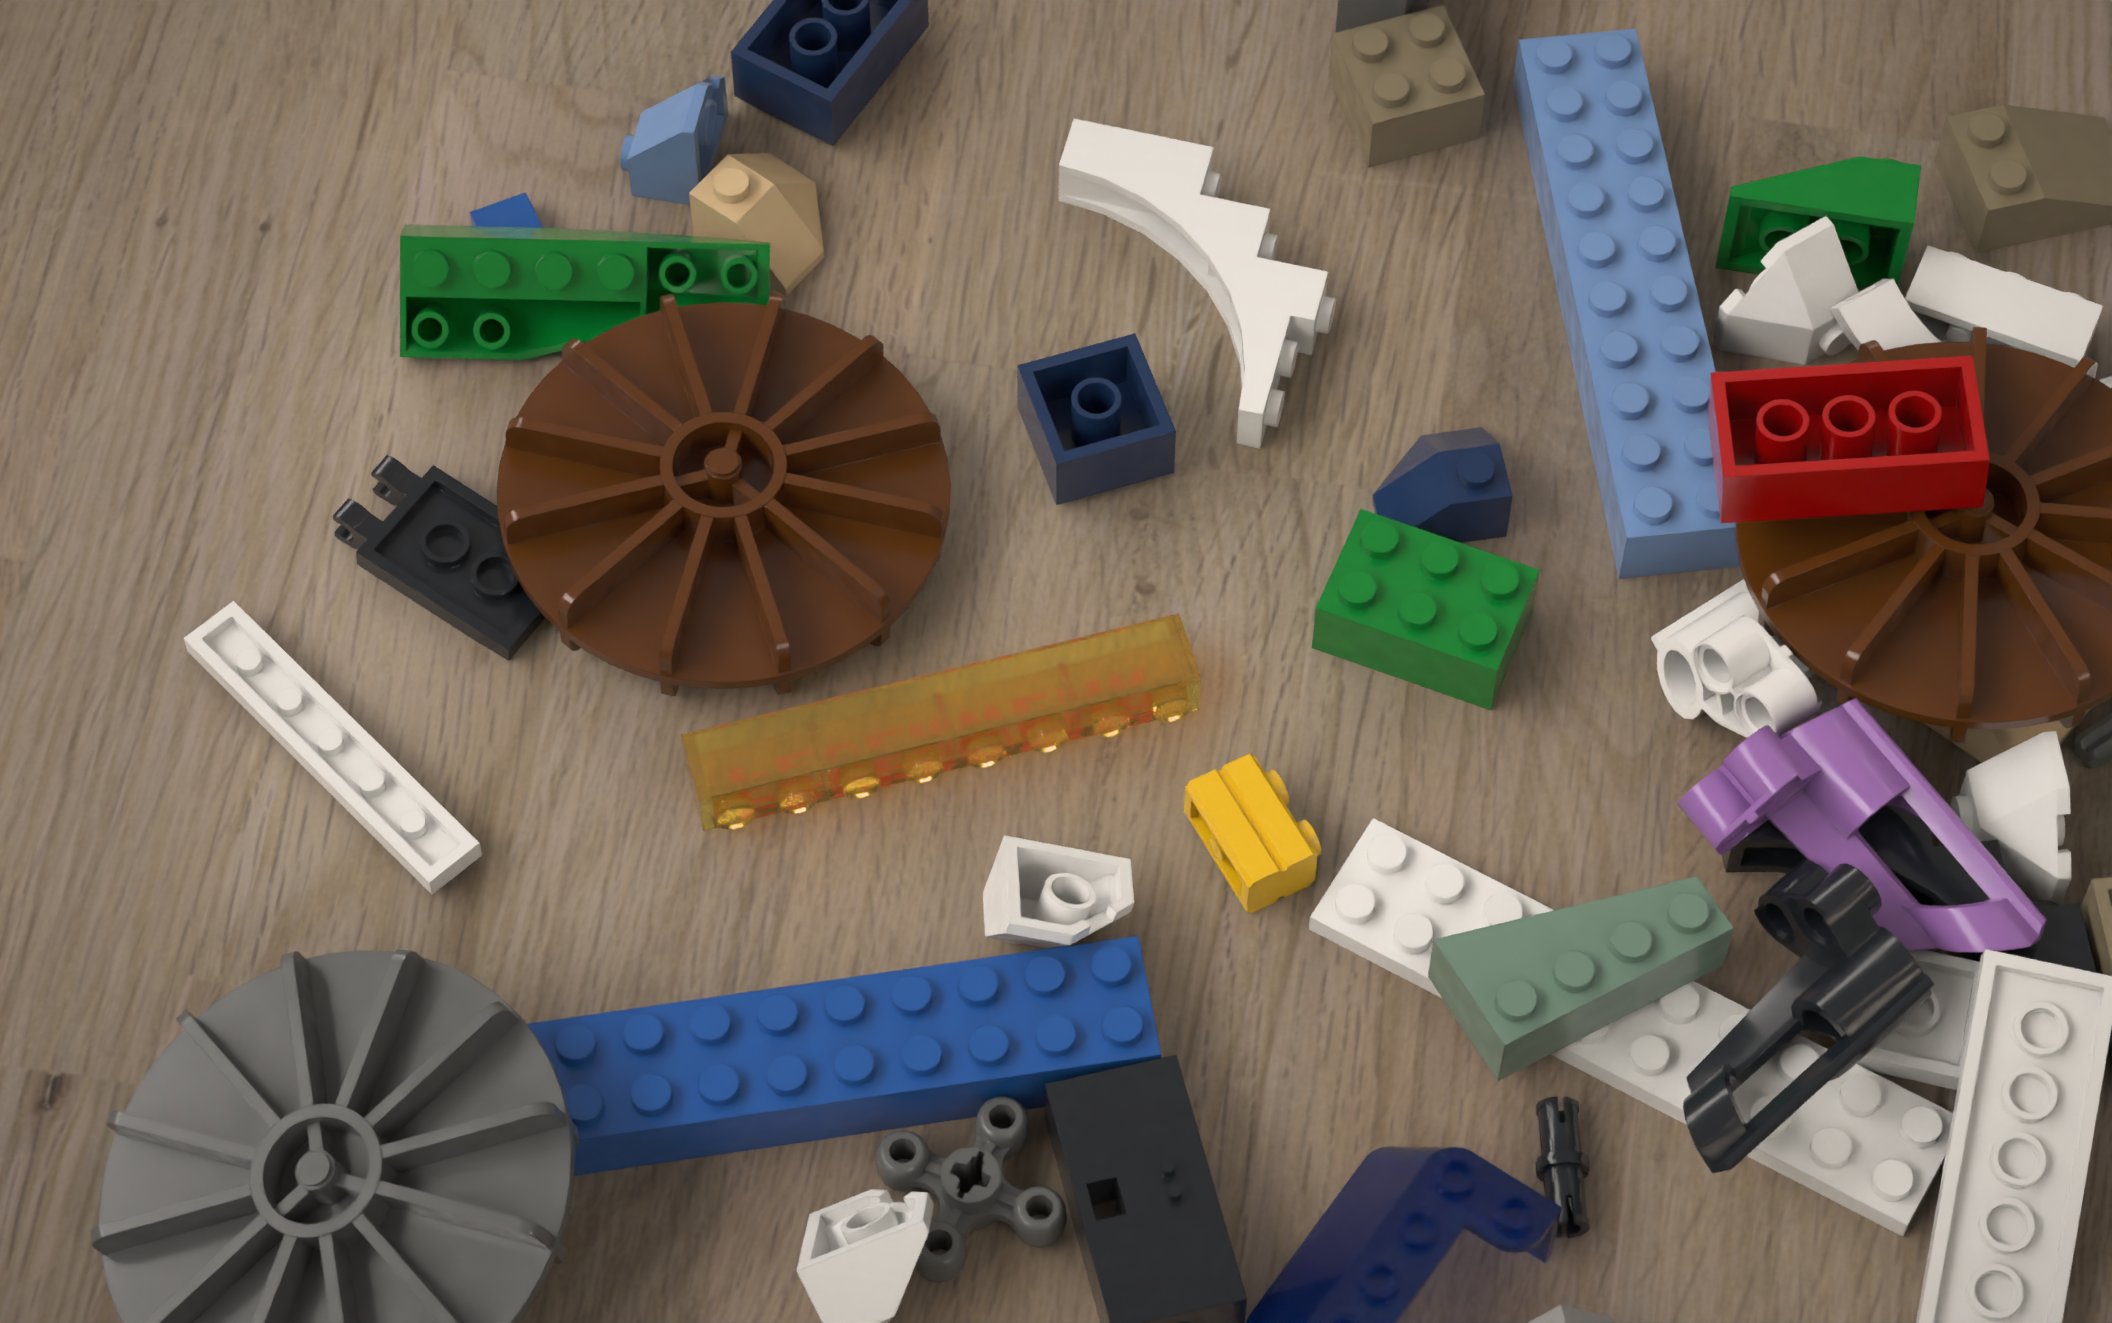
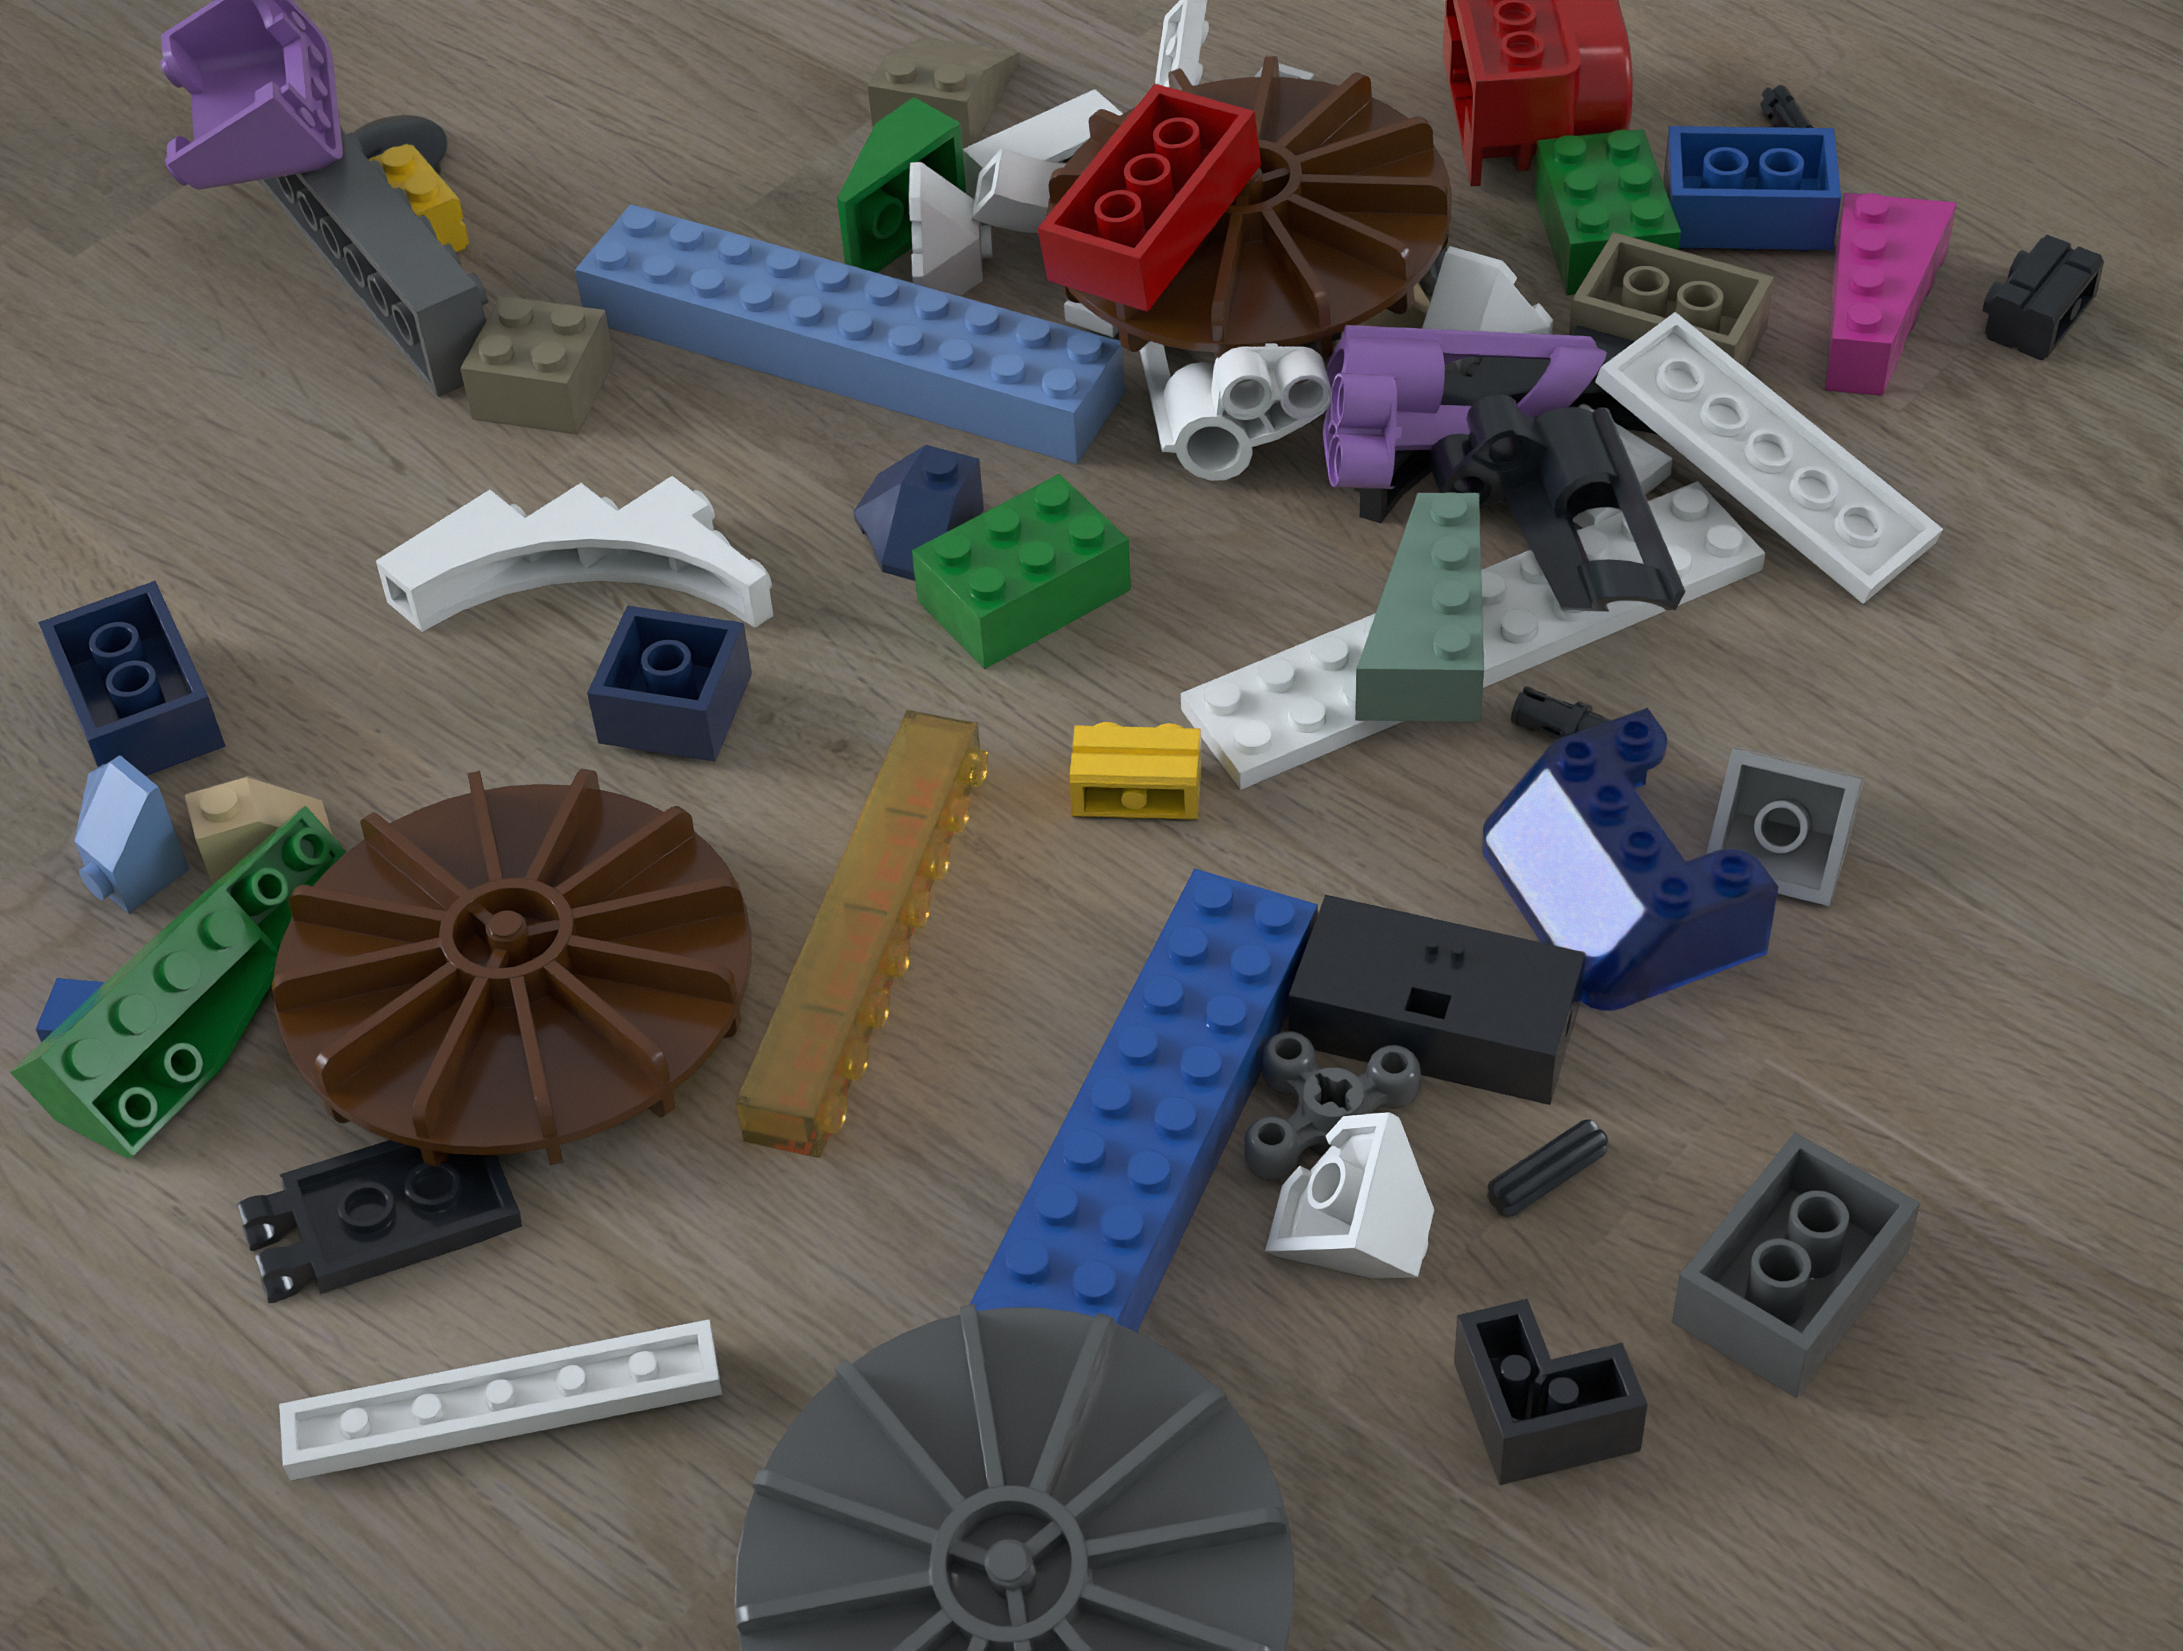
camera: 55 degrees left, 10 degrees down
white slope [983,835,1134,949] -> none

